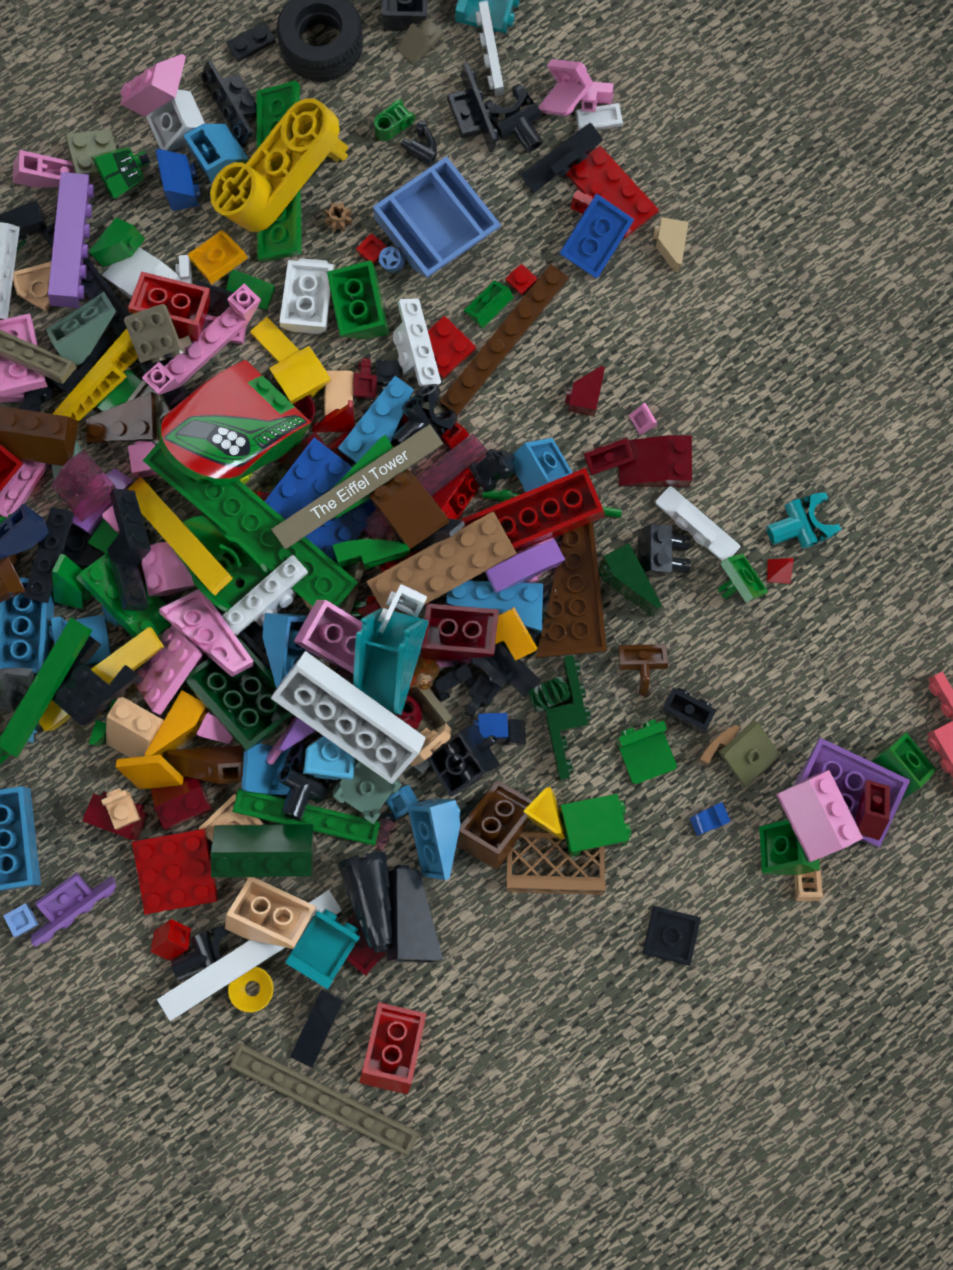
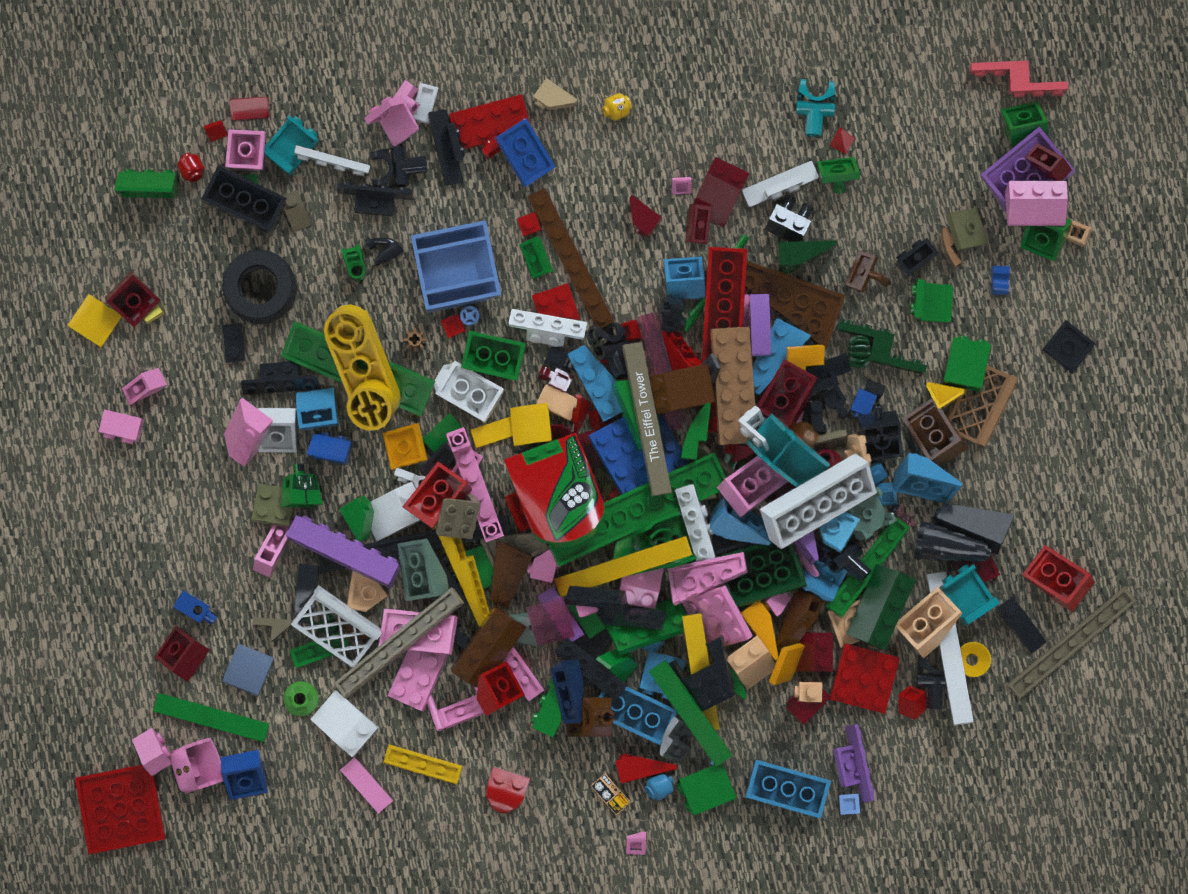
camera: 60 degrees left, 5 degrees up
none -> yellow head [602,93,632,121]
none -> dark azure plate [870,460,888,485]

